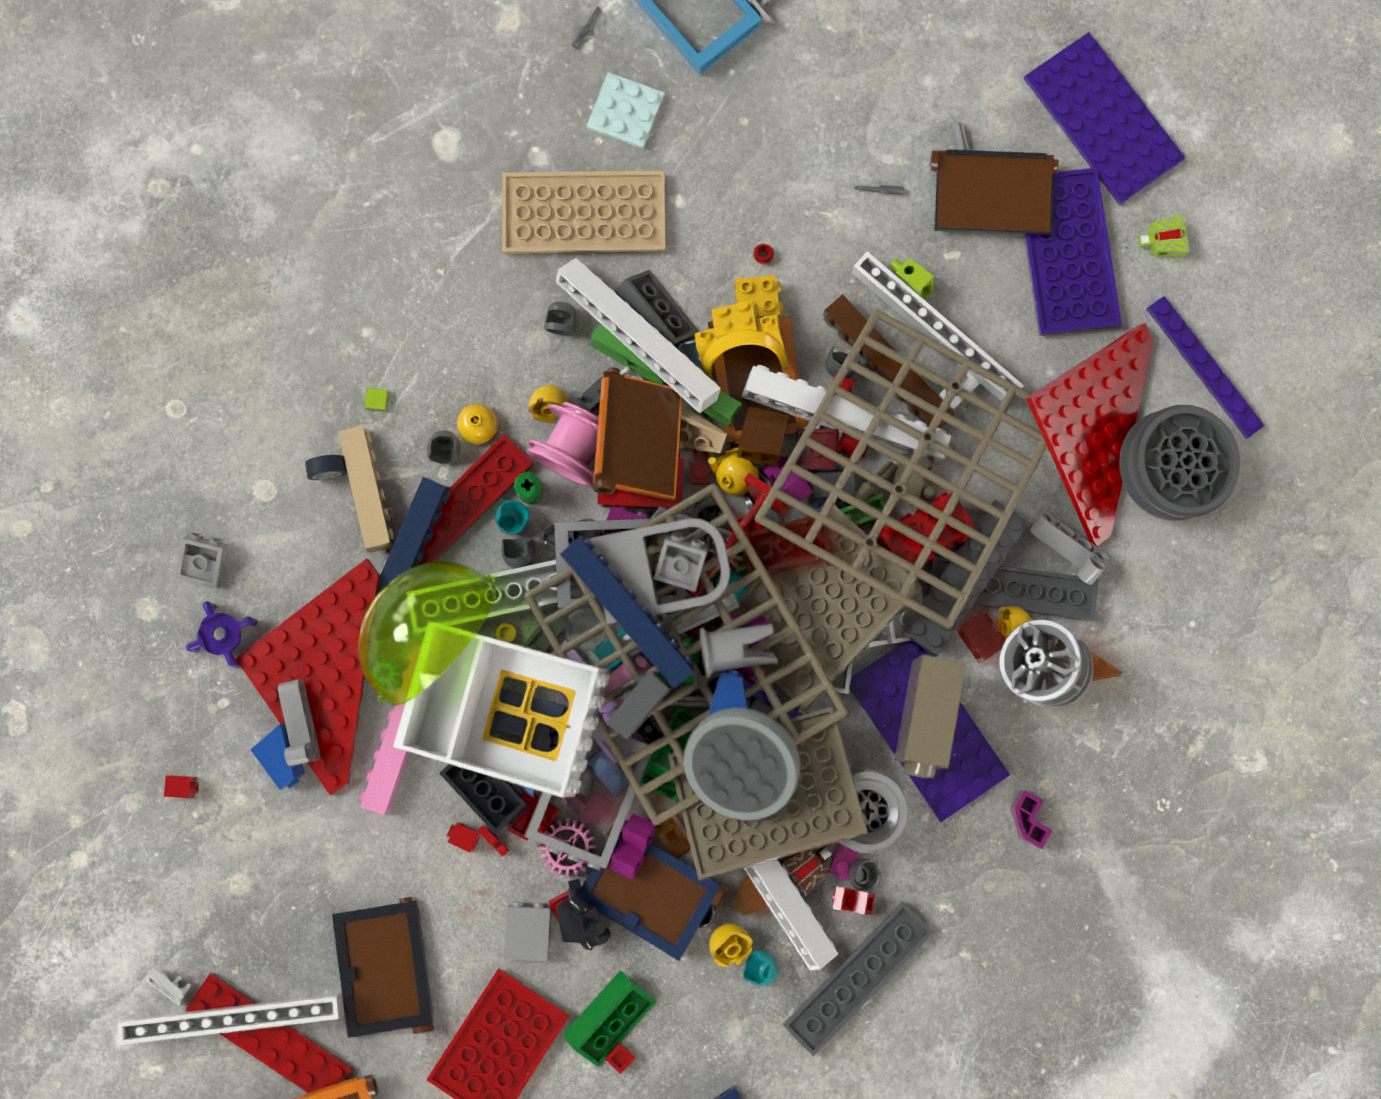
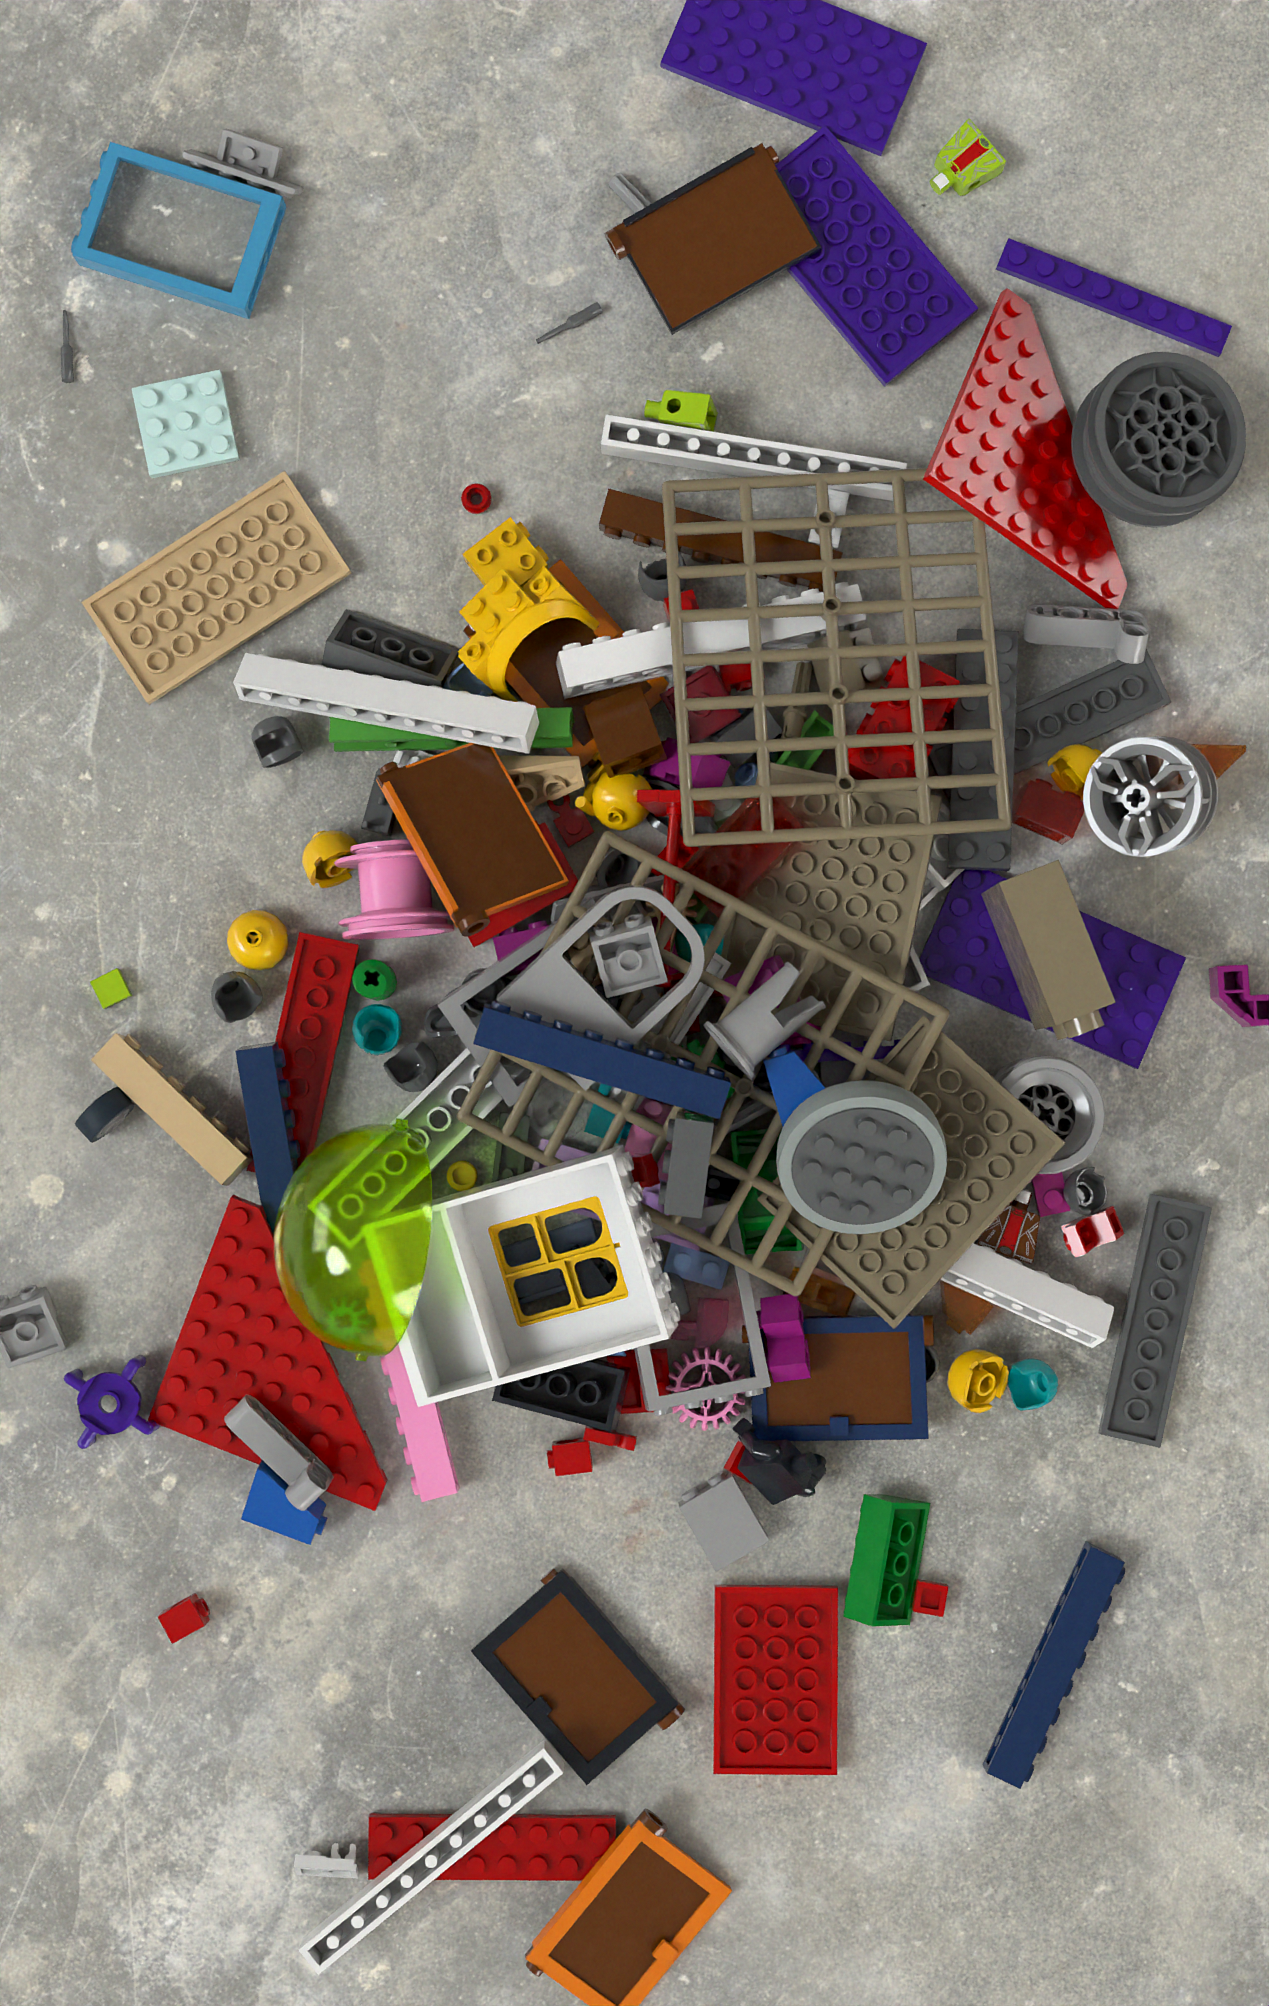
camera: 30 degrees left, 5 degrees up
none -> red plate [631,1153,660,1188]

